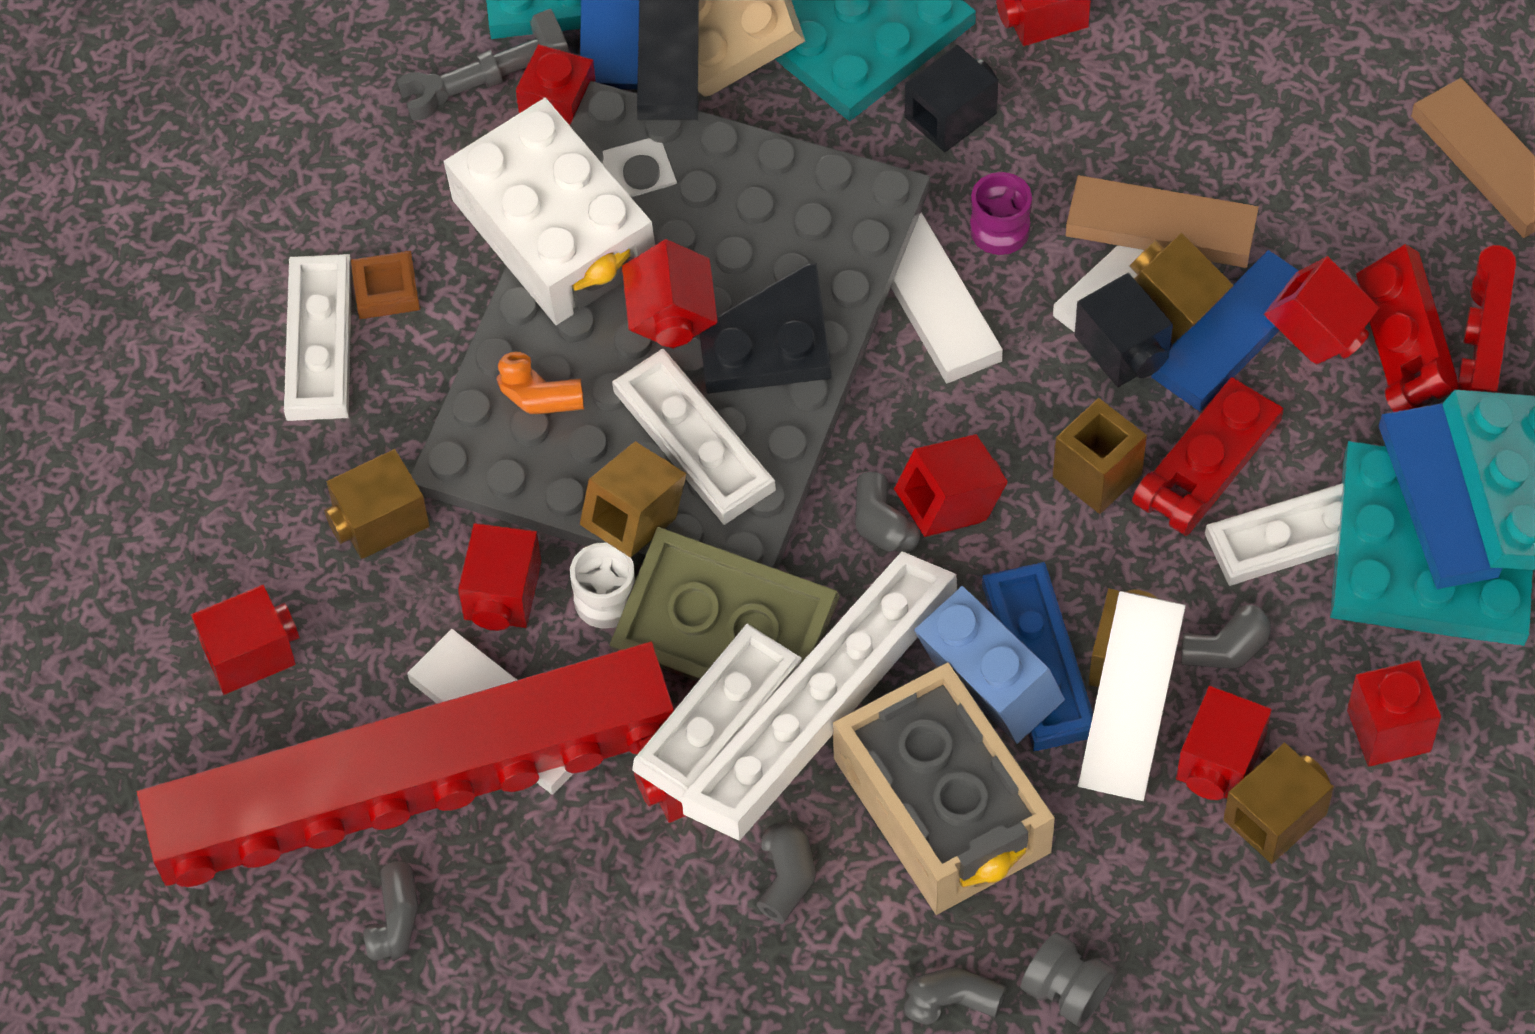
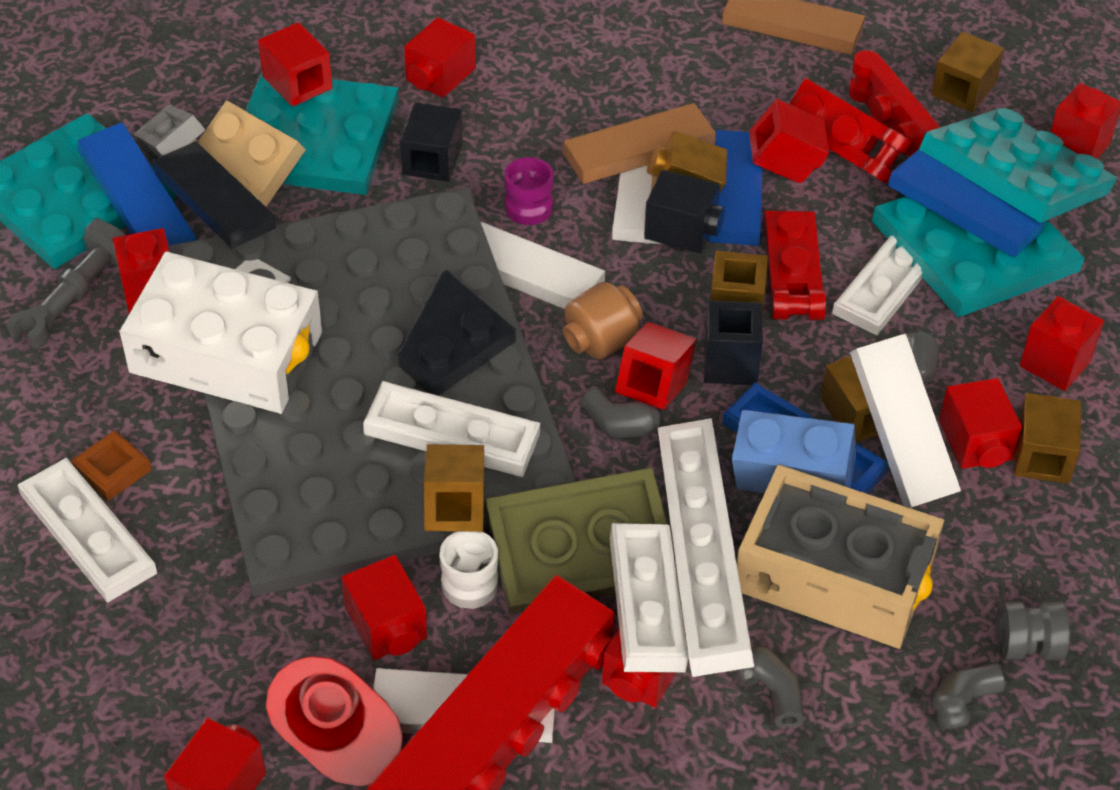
camera: 40 degrees left, 10 degrees down
pearl gold brick [324,449,430,559] -> none
orange arm [496,352,584,414] -> none
red brick [622,239,718,349] -> none
none -> piece [266,656,403,787]
none -> medium nougat head [562,282,643,360]
none -> black brick [704,301,763,385]

